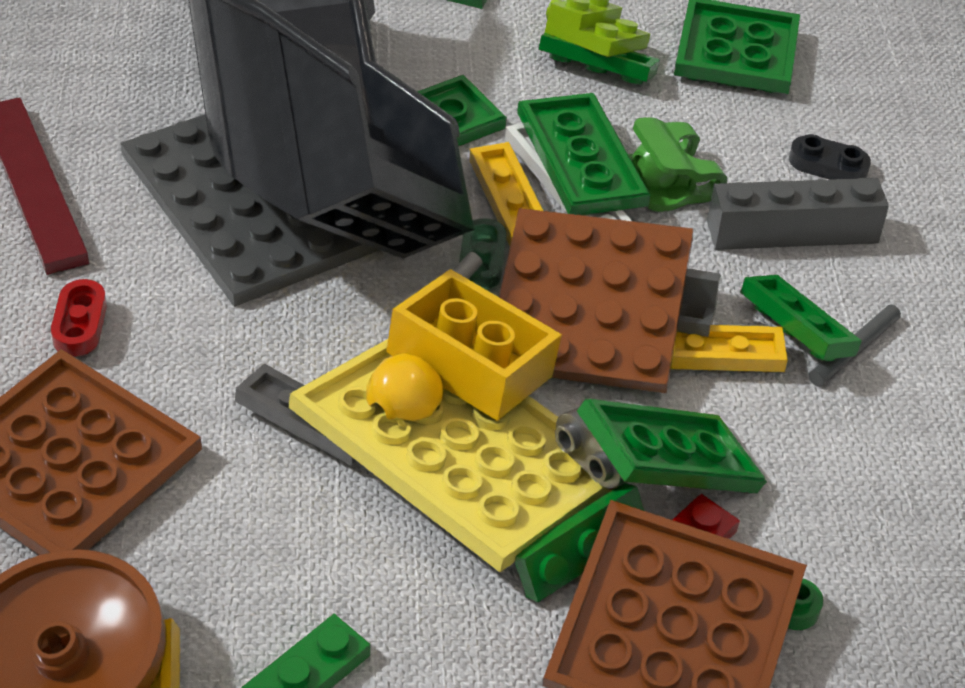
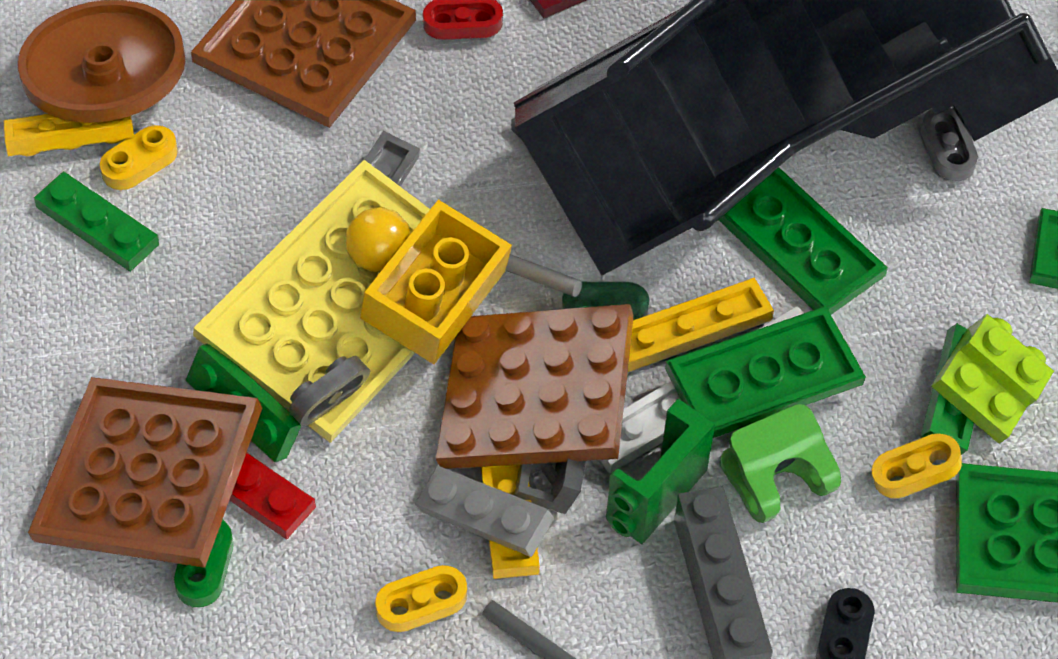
camera: 85 degrees right, 10 degrees up
green tile [577,399,767,493] -> none
green plate [740,275,862,361] -> none
none -> yellow plate [100,125,178,190]
none -> yellow plate [375,565,467,632]
none -> light grey plate [415,466,554,557]
none -> green panel [606,399,715,544]
none -> yellow plate [871,434,962,498]

